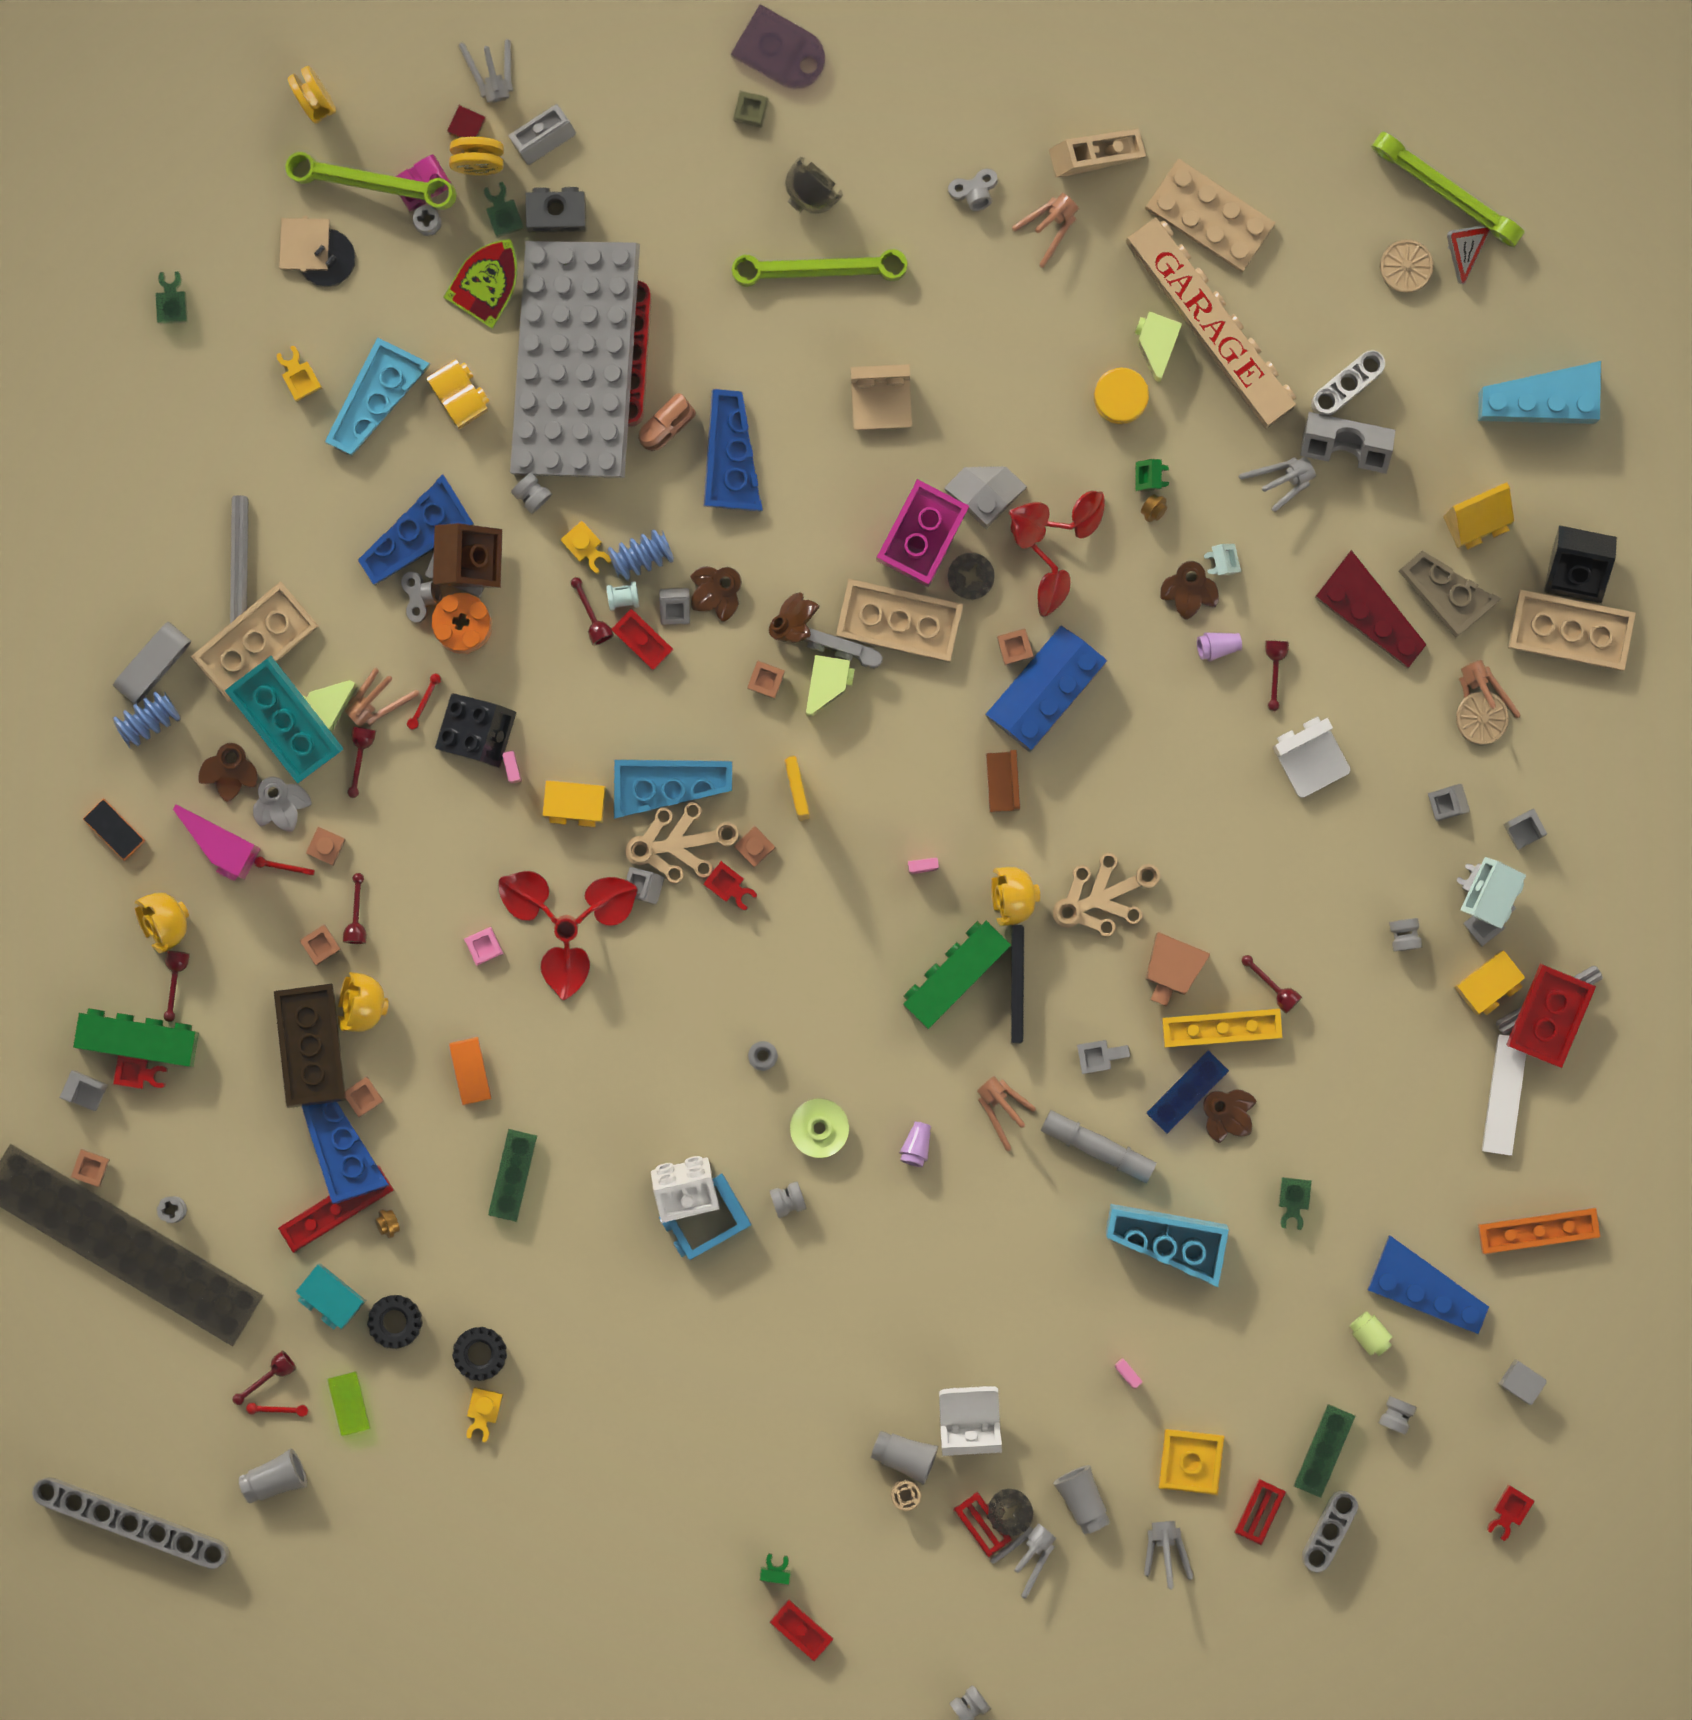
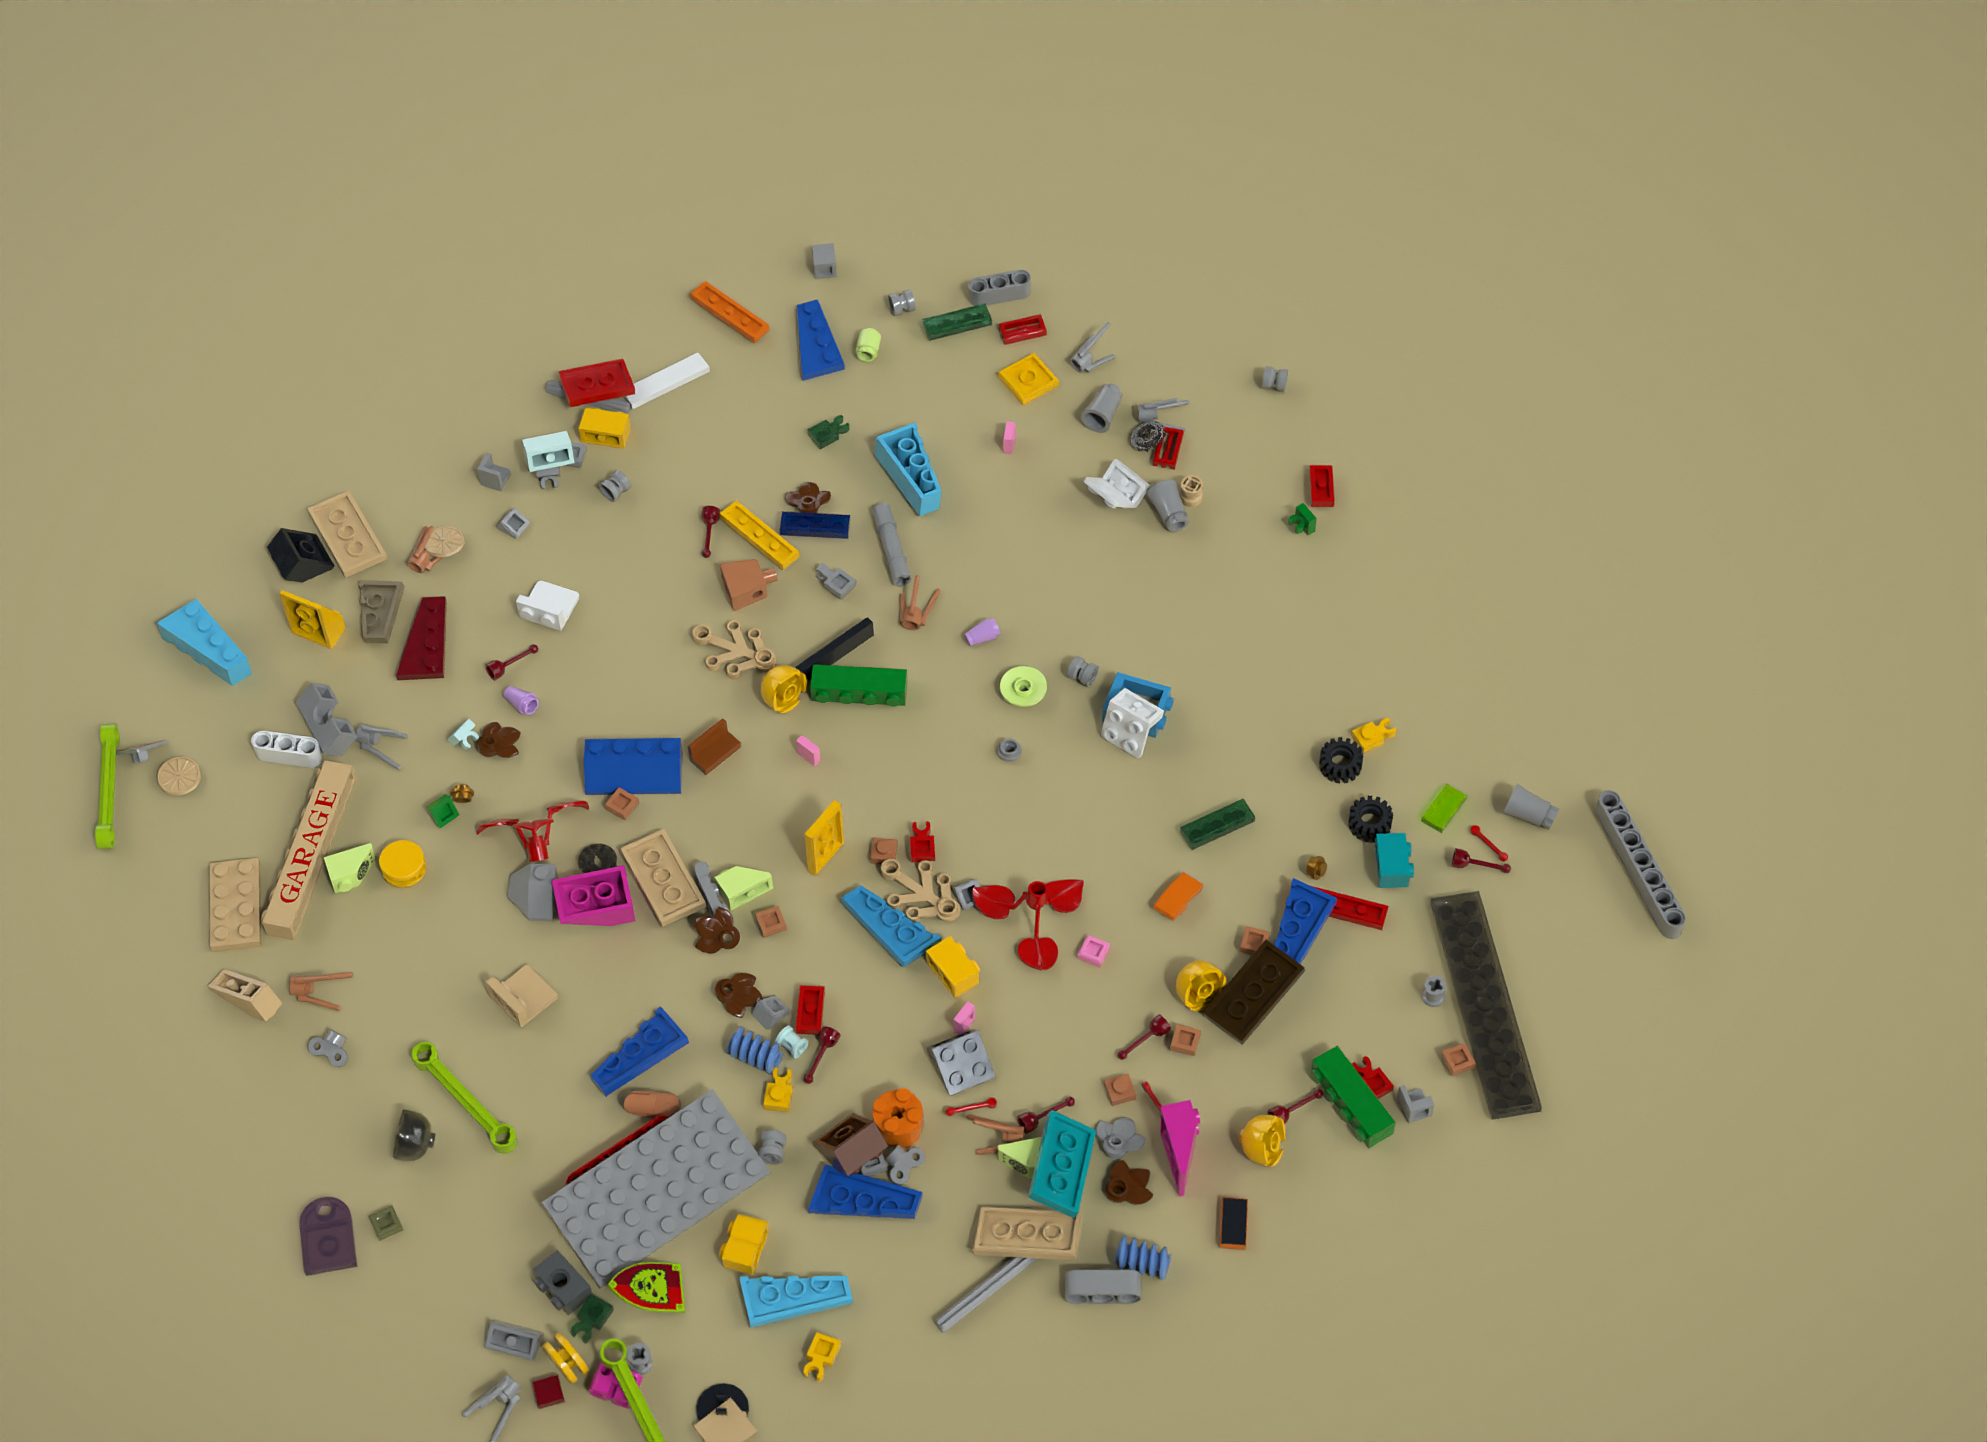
camera: 130 degrees left, 30 degrees down
red plate [1487,1485,1535,1541] -> none

